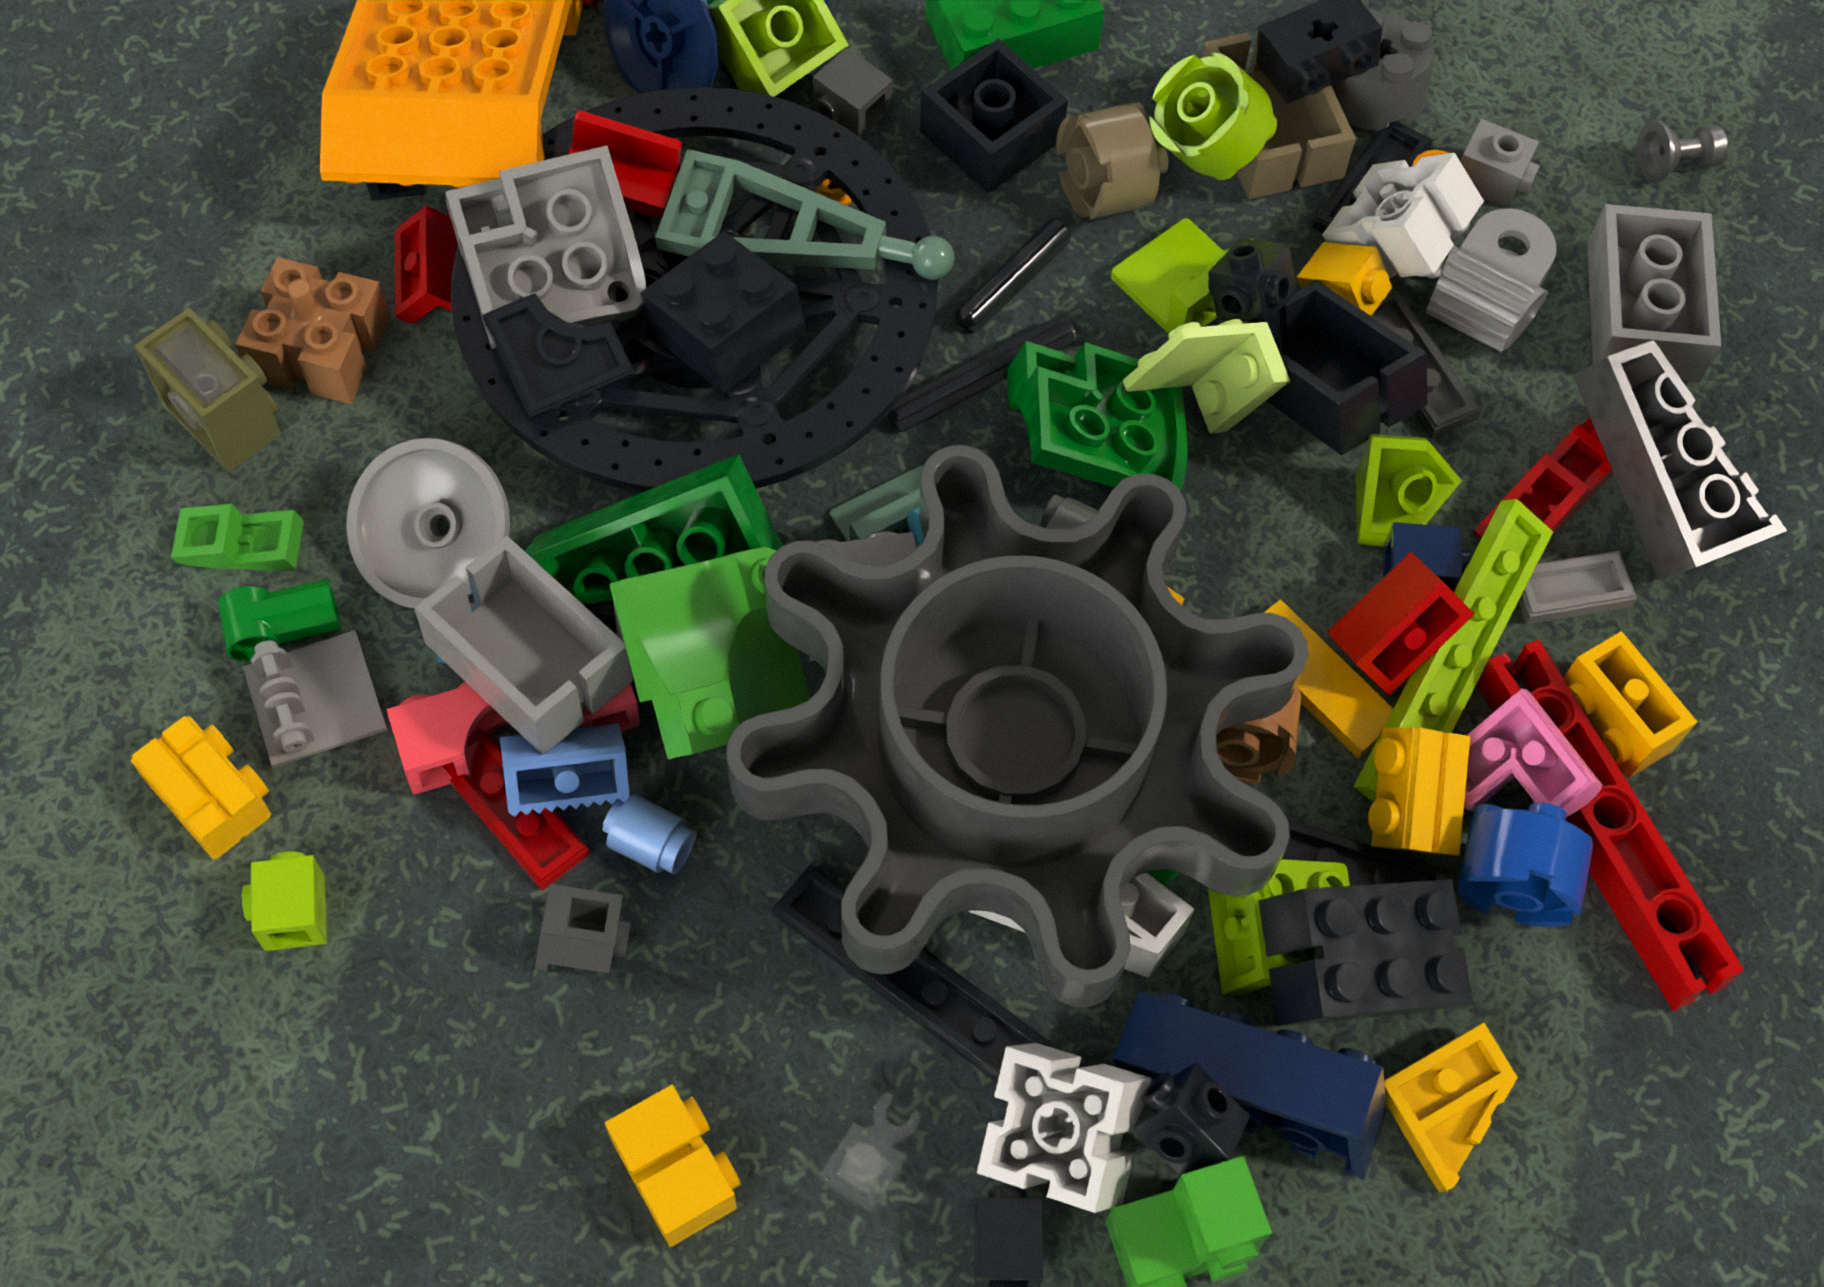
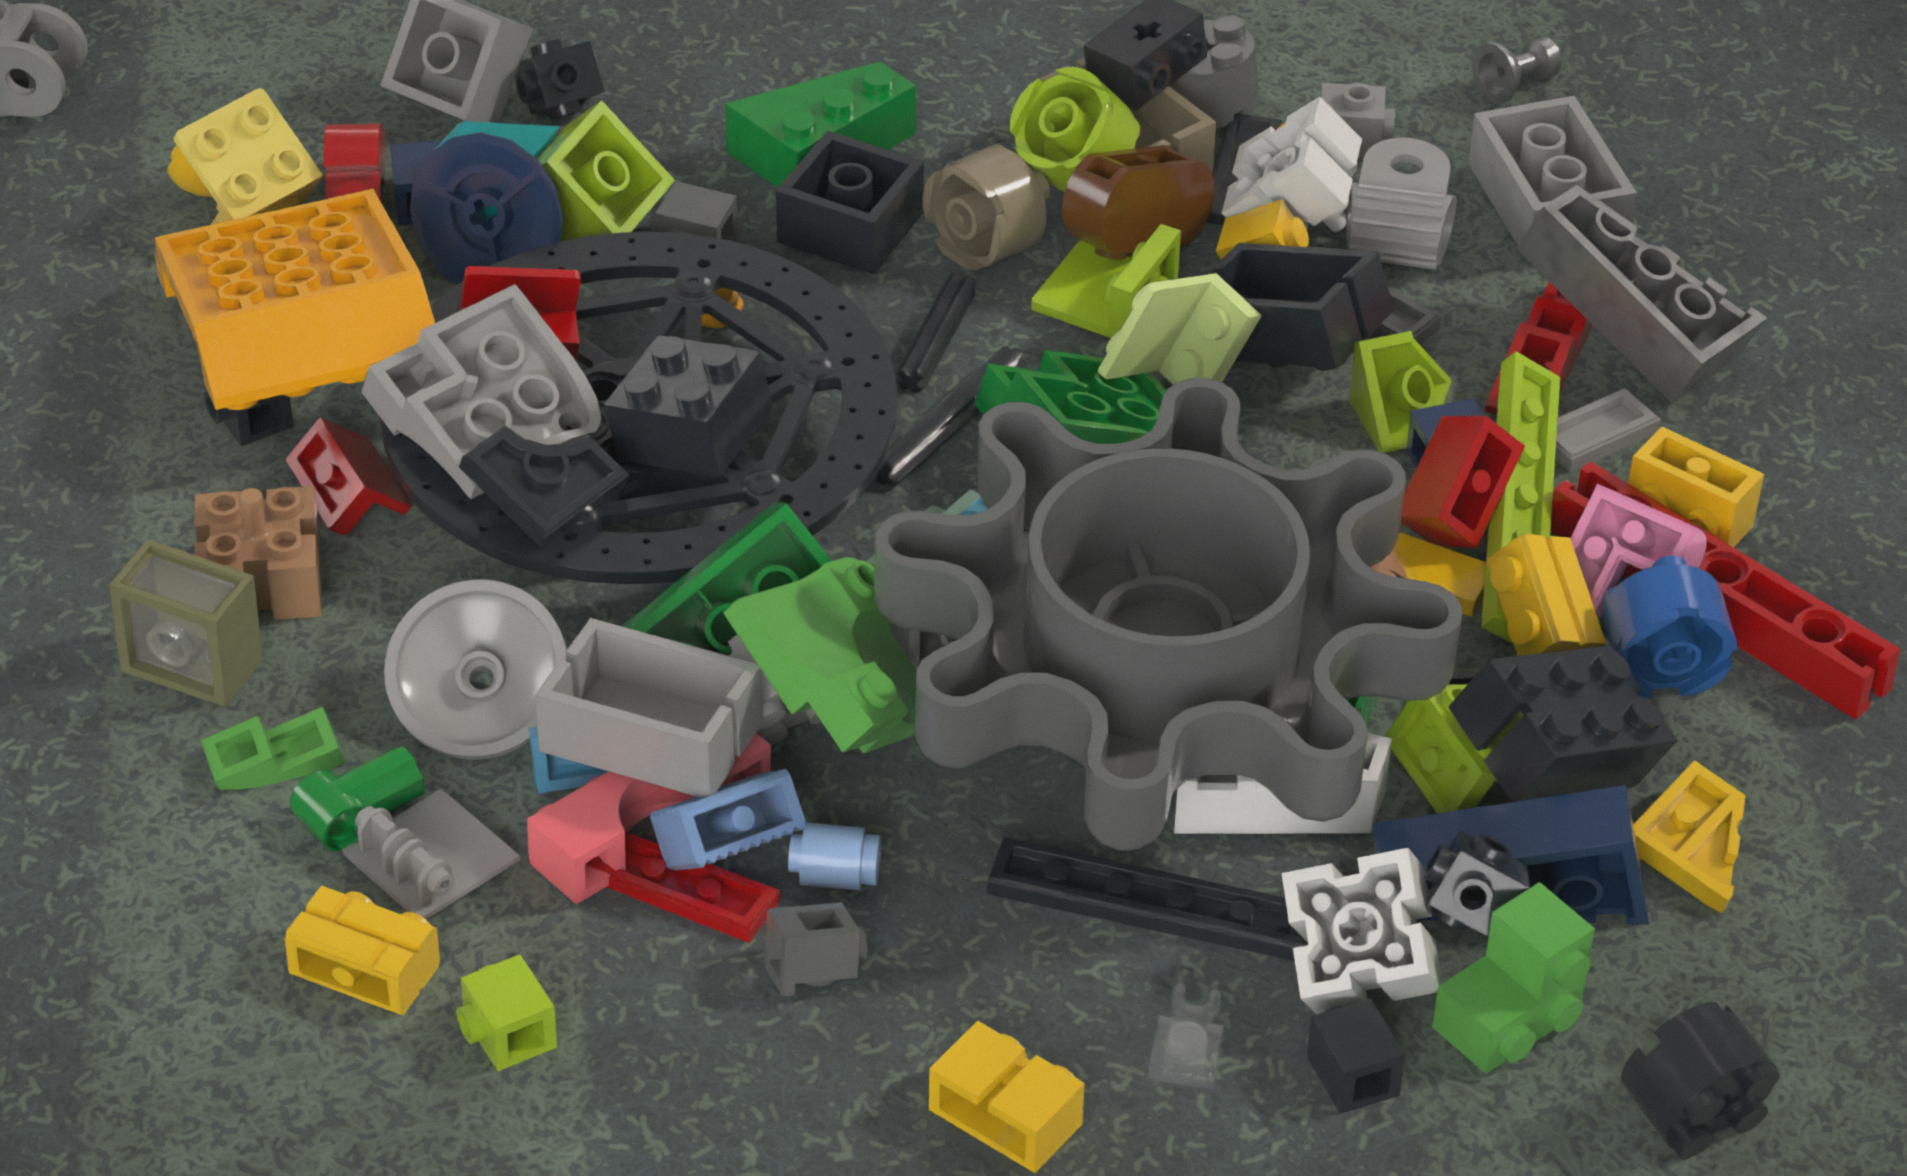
camera: 20 degrees left, 20 degrees down
sand green plate [655,149,955,280] -> none
black brick [1208,239,1297,324] -> none
none -> reddish brown brick [1062,145,1215,260]

